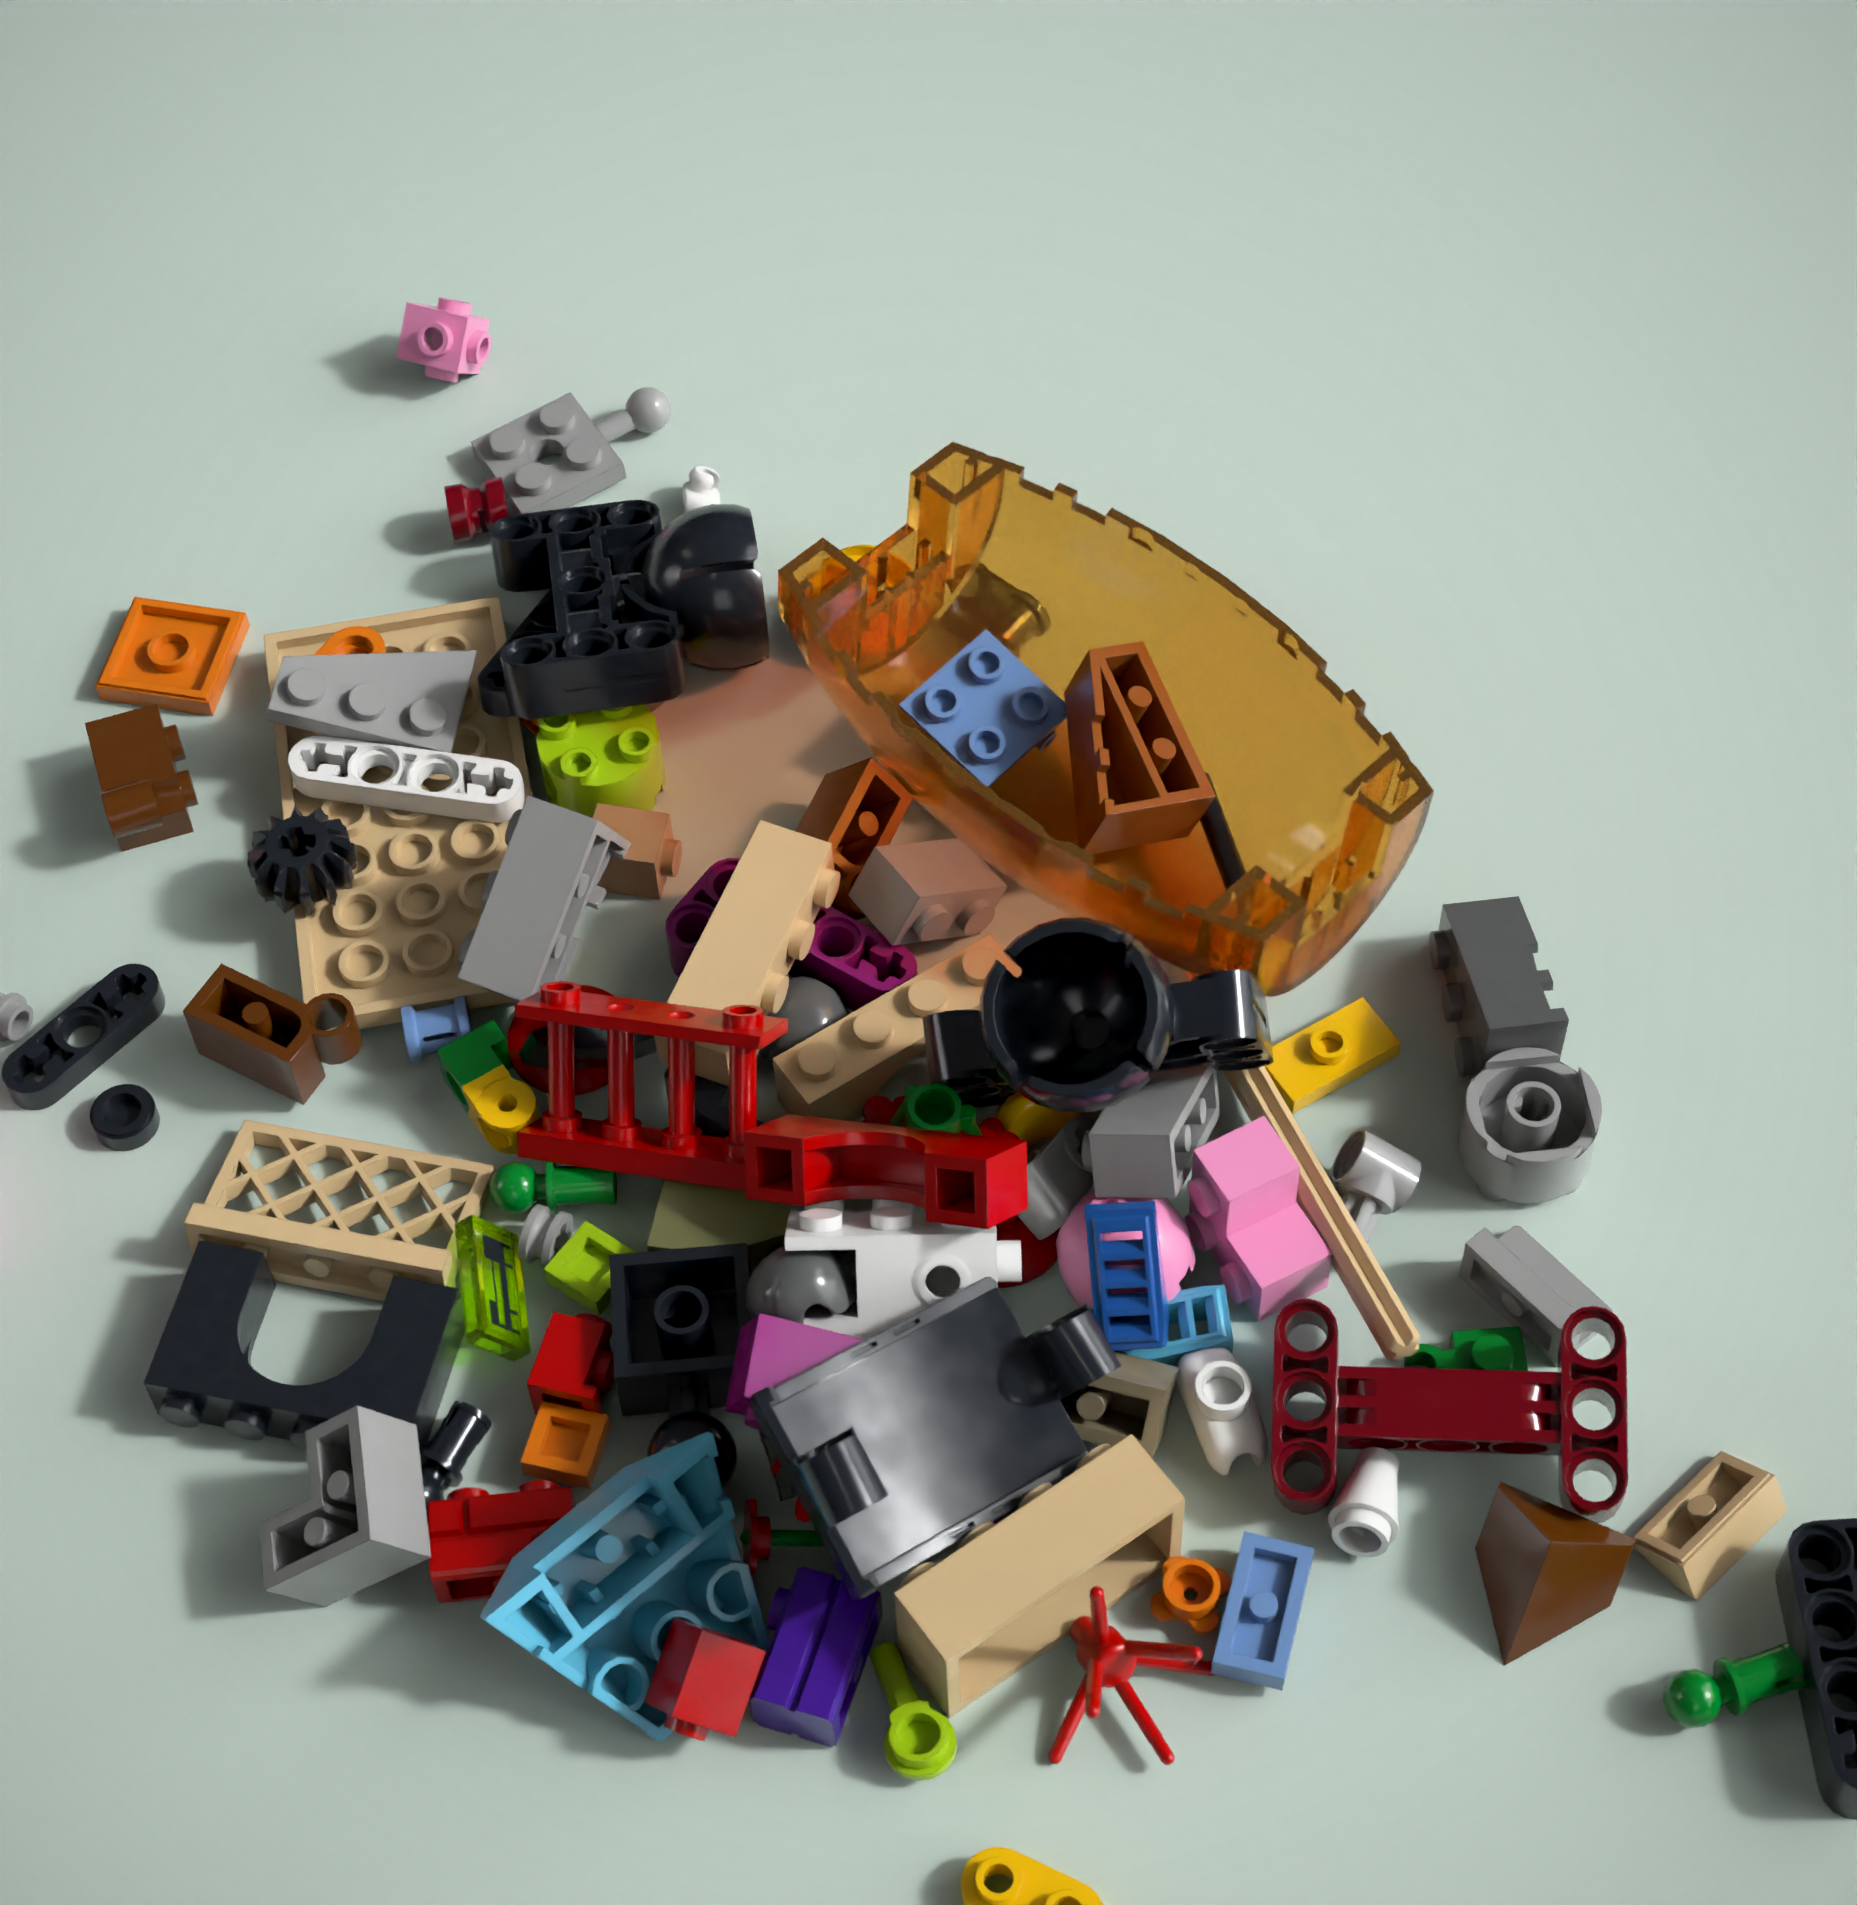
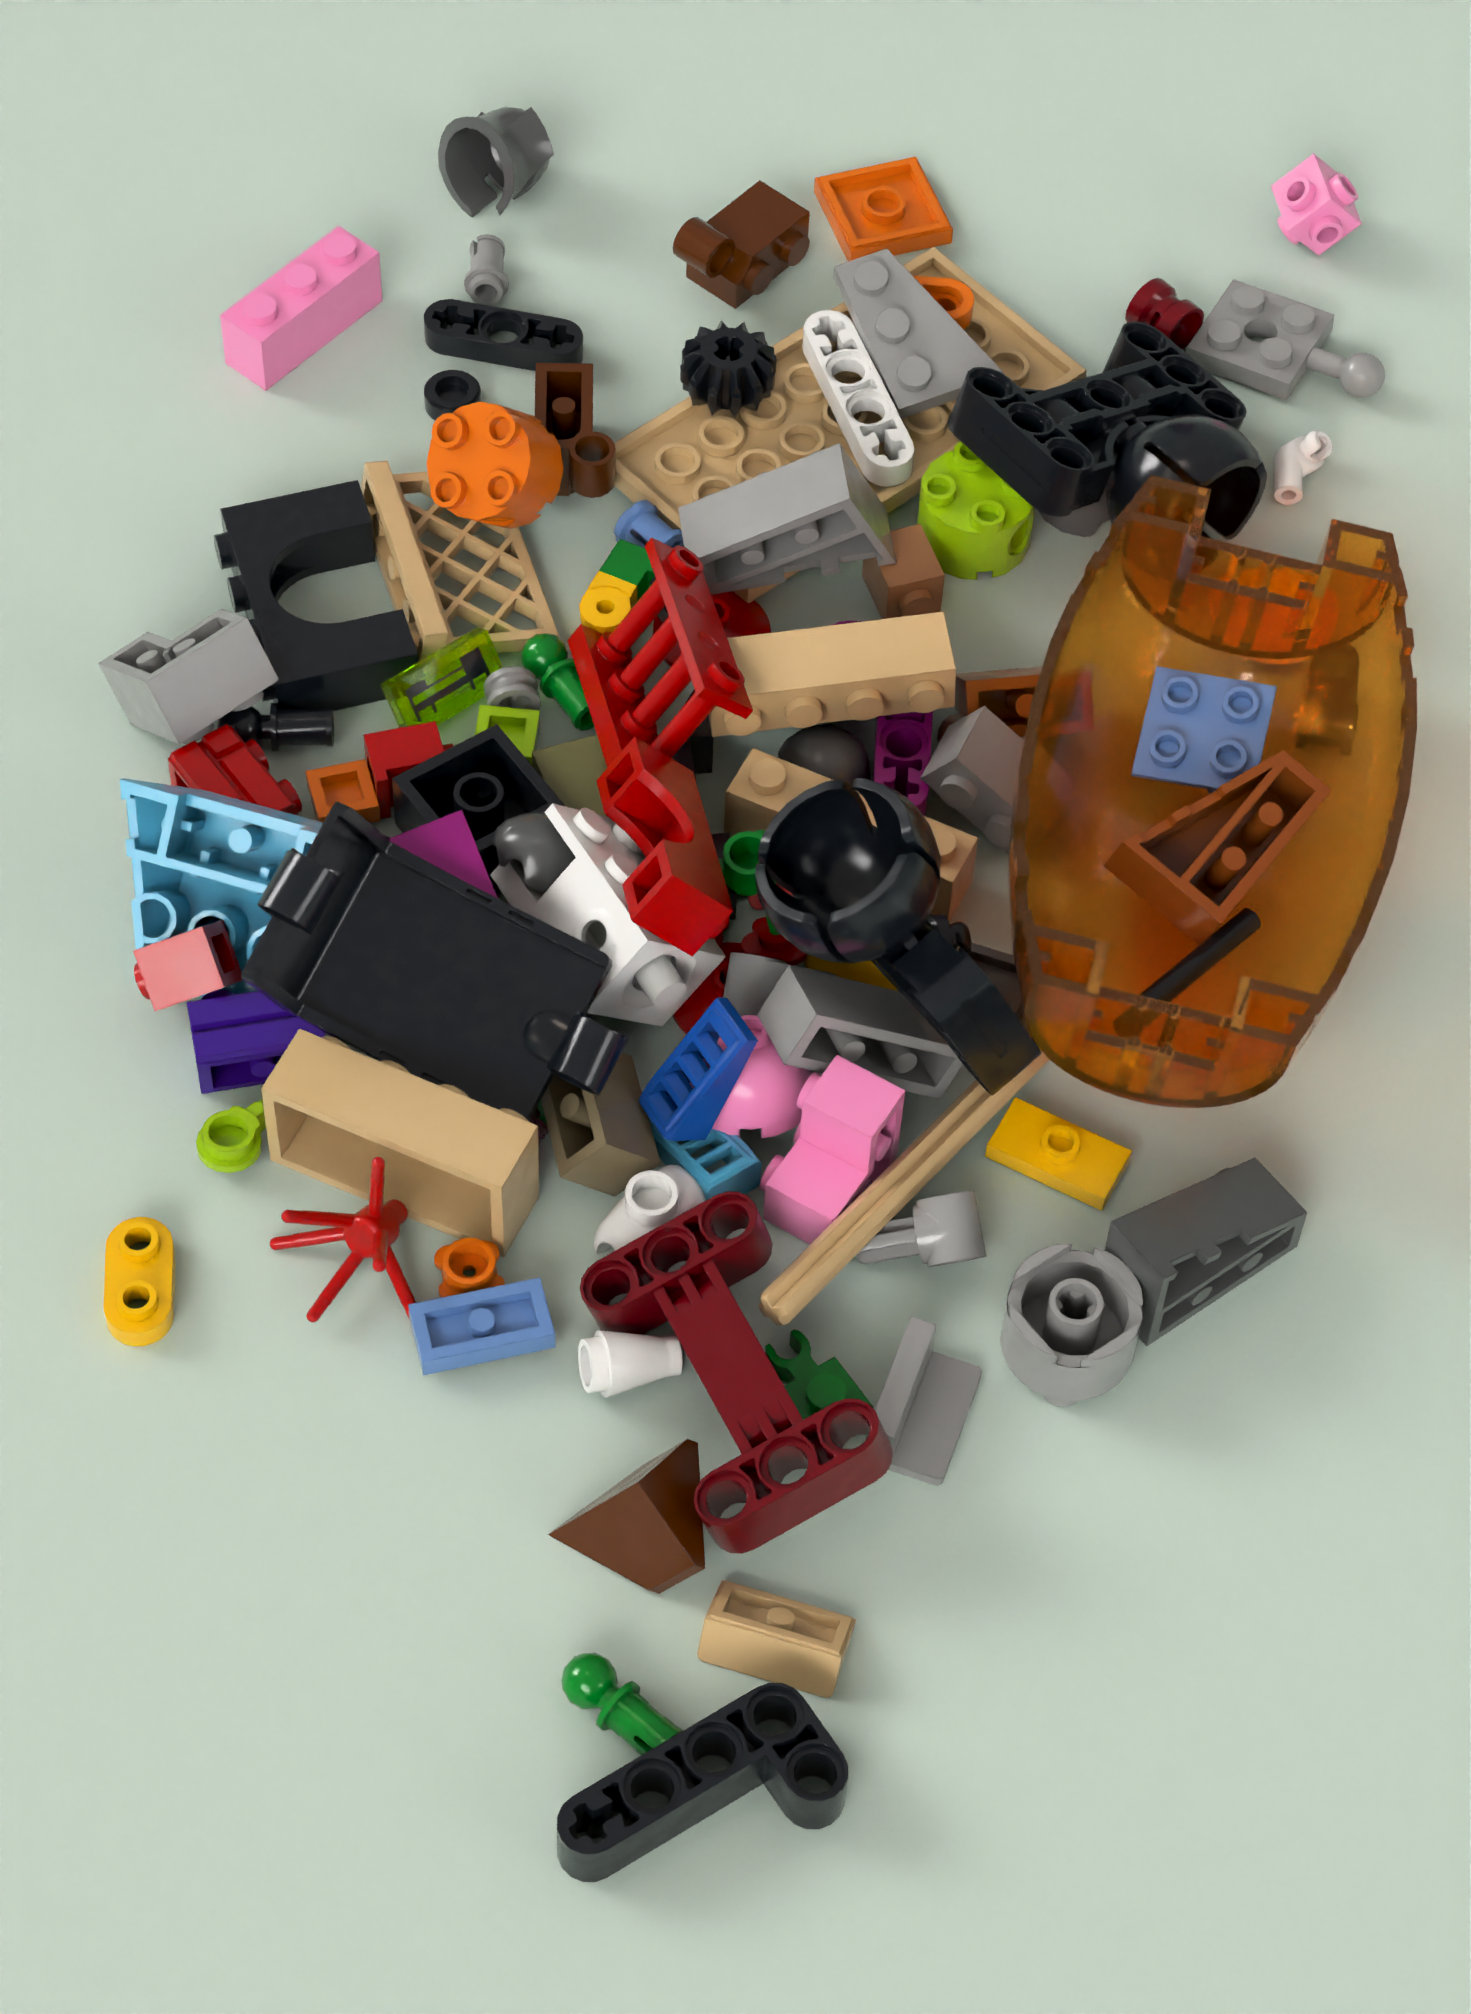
camera: 55 degrees right, 0 degrees up
none -> orange brick [426,401,564,529]

